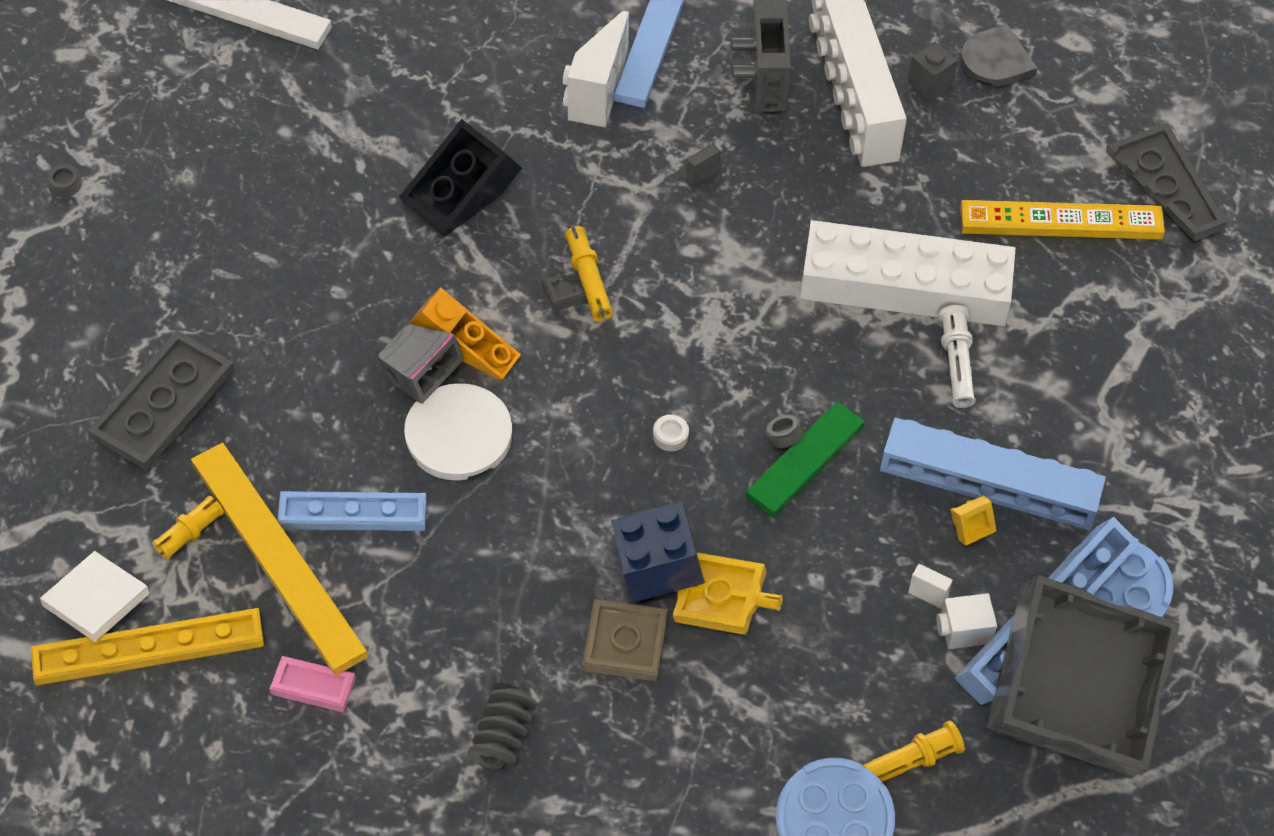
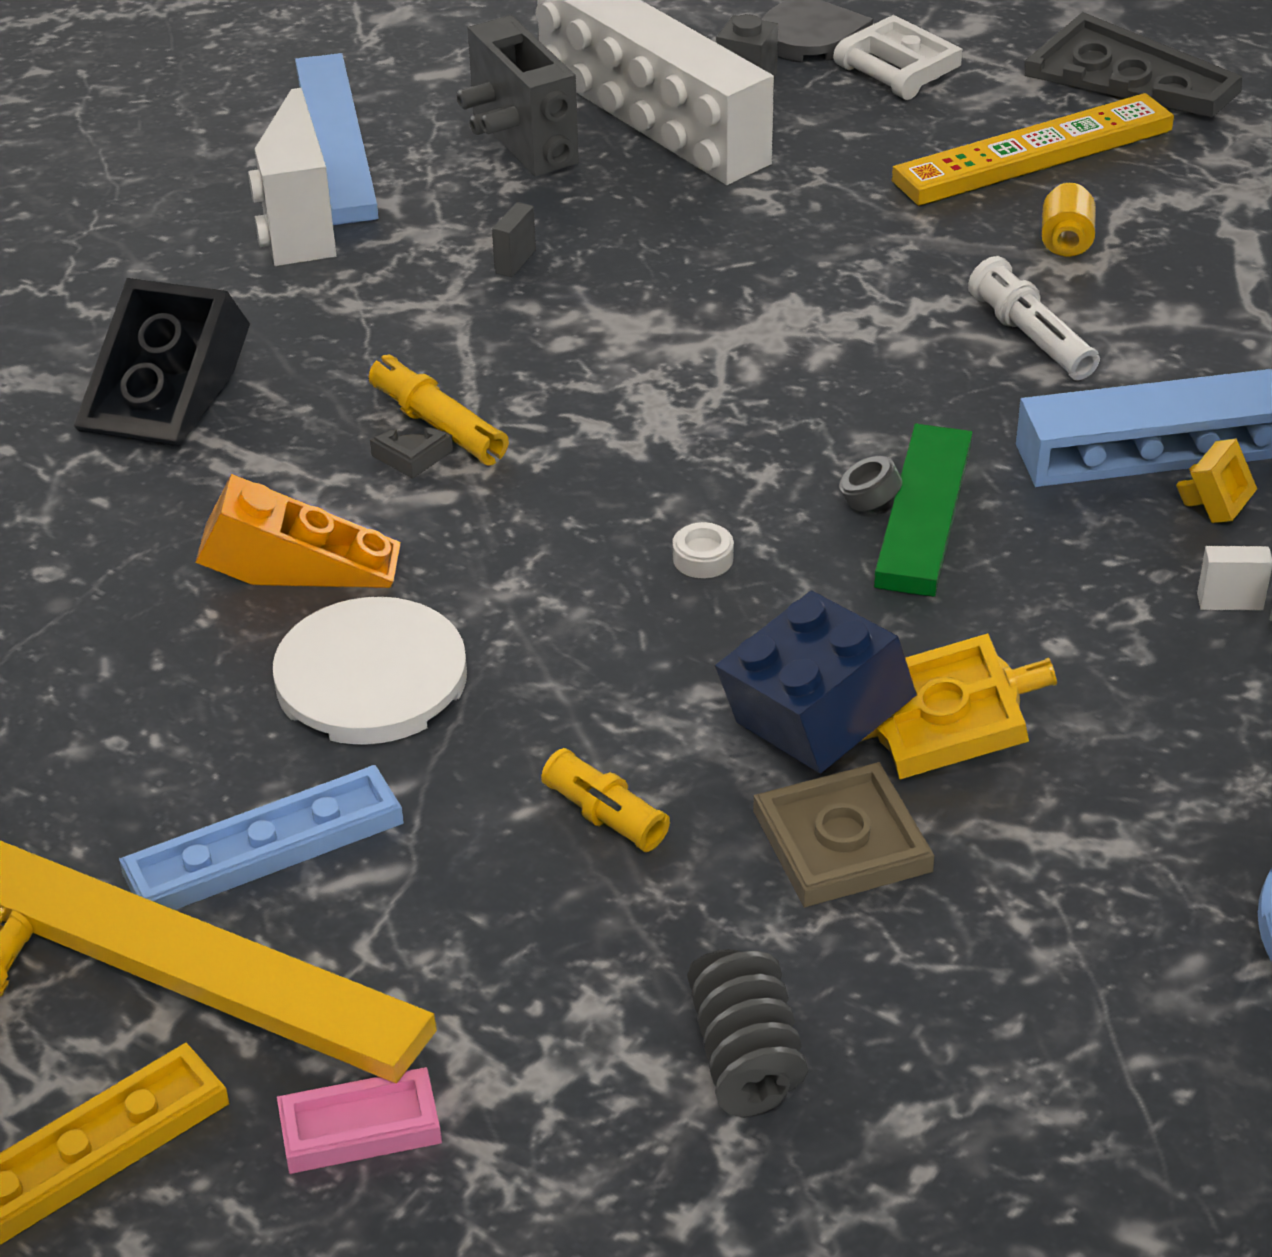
camera: 25 degrees left, 15 degrees down
dark grey torso [375,324,464,404] -> none
white brick [800,220,1016,326] -> none
none -> yellow pin [541,748,670,852]
none -> white plate [833,15,962,100]
none -> yellow brick [1042,183,1096,257]

